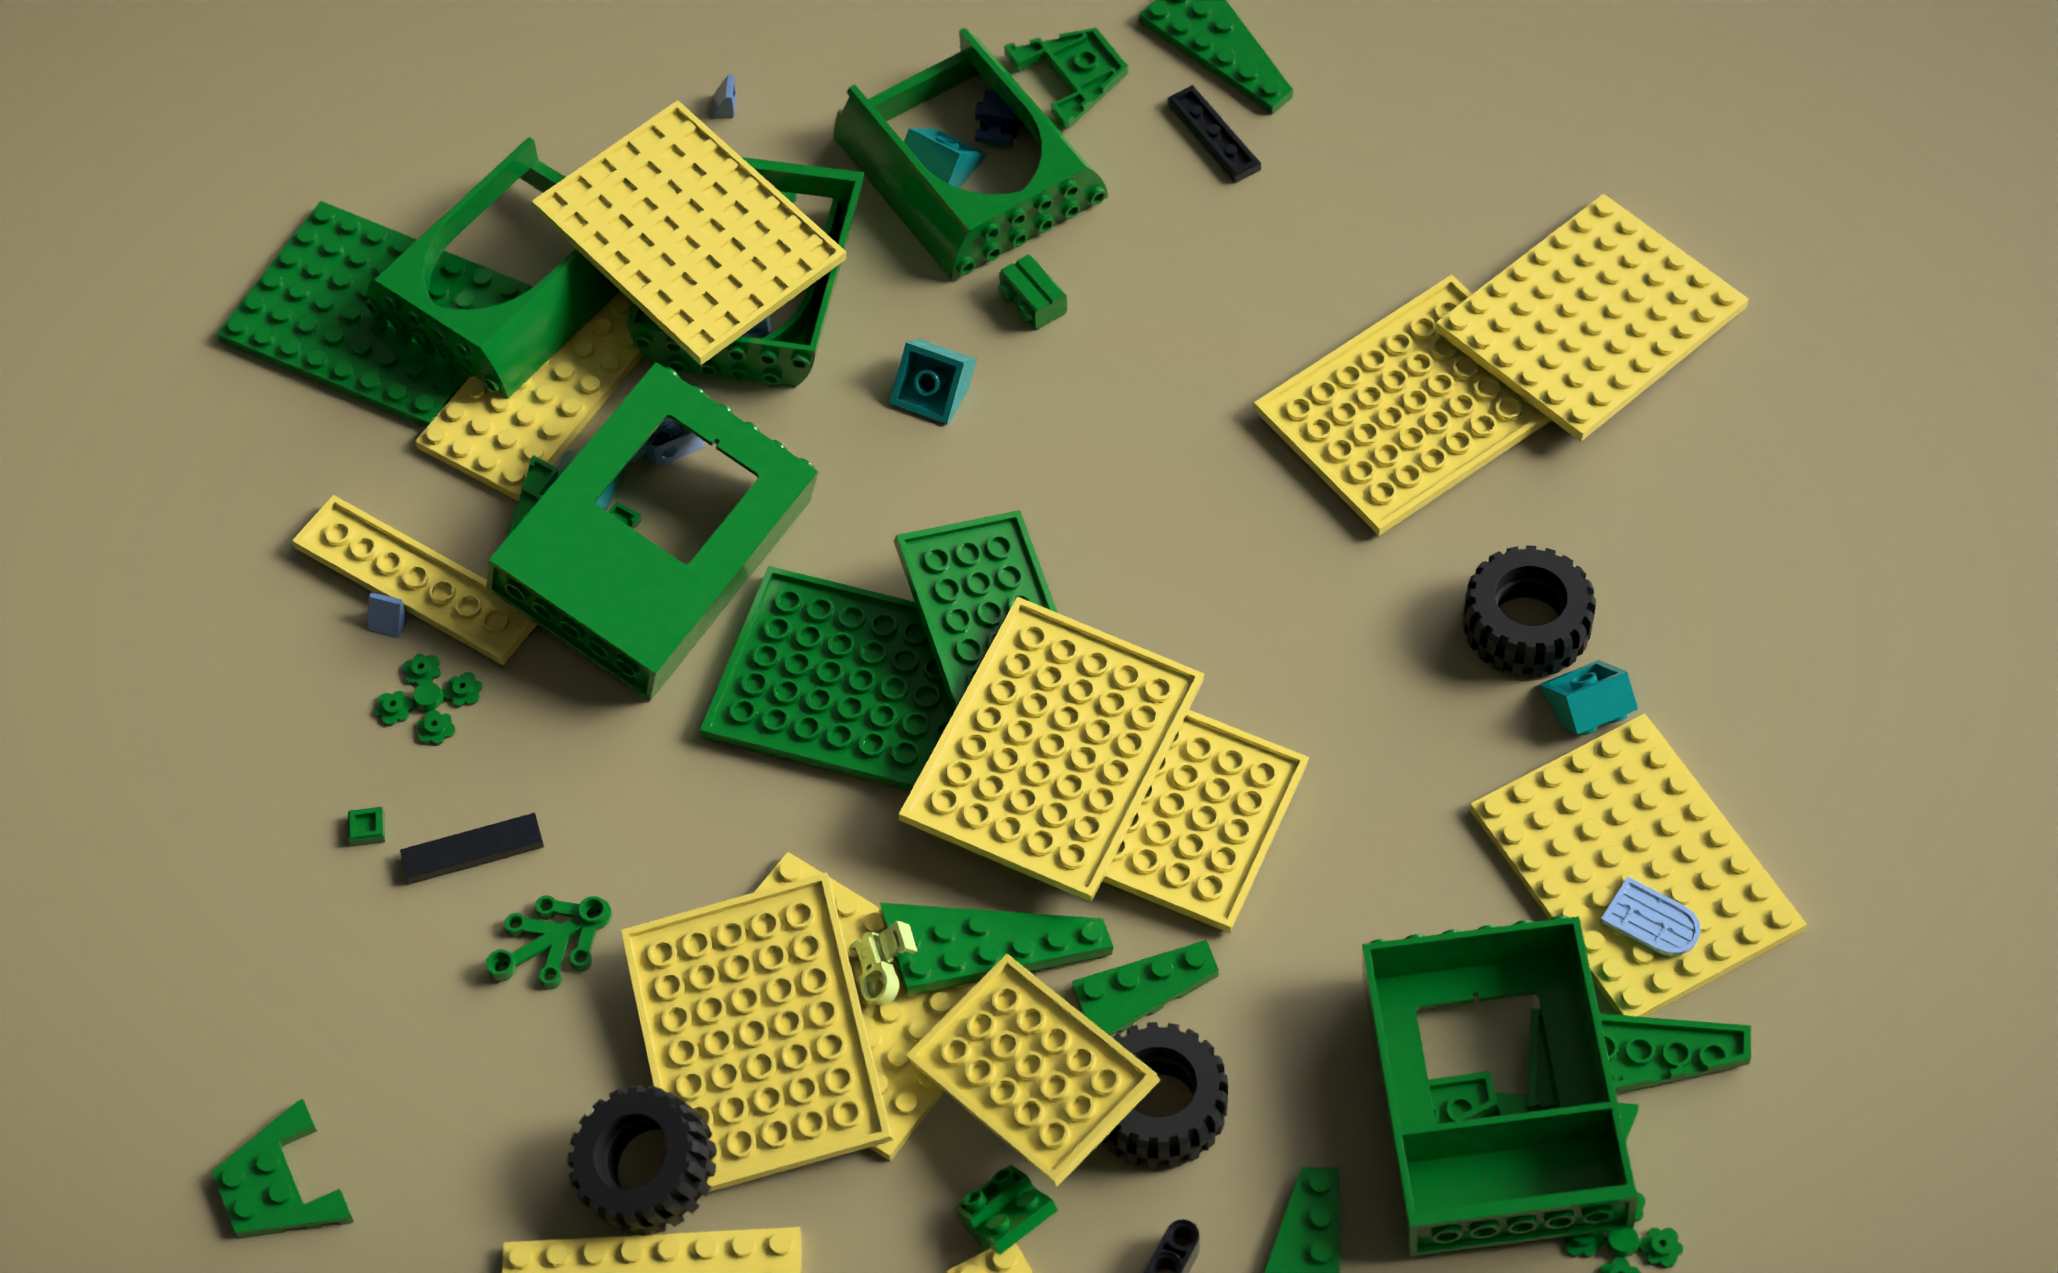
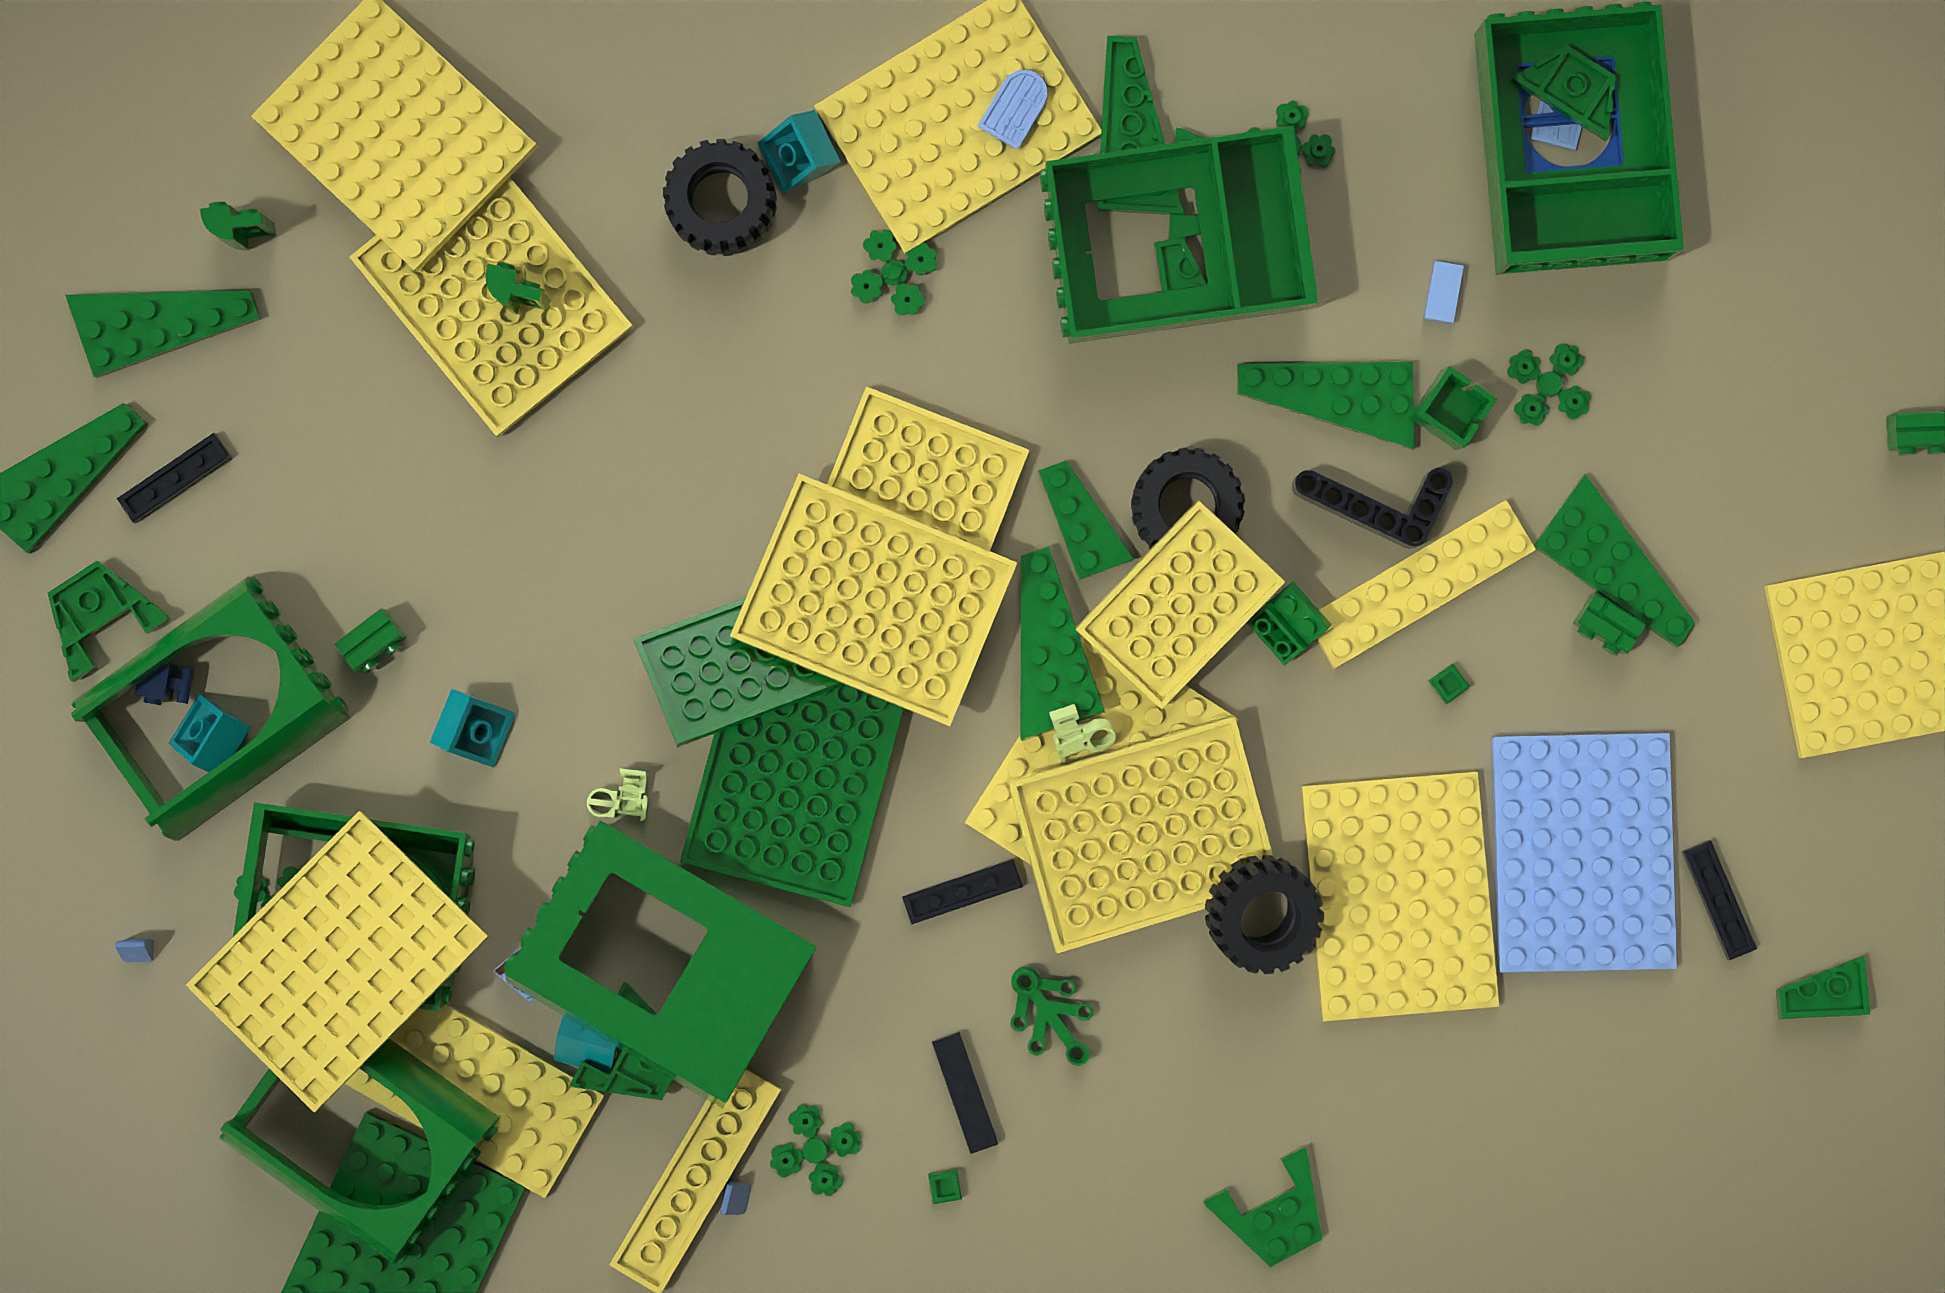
camera: 95 degrees left, 30 degrees up
none -> green wing [65,290,261,378]
none -> green brick [200,202,276,251]
none -> green brick [485,261,551,315]
none -> yellowish green piece [587,768,649,821]
none -> green plant [851,230,937,316]
none -> black tile [902,859,1023,925]

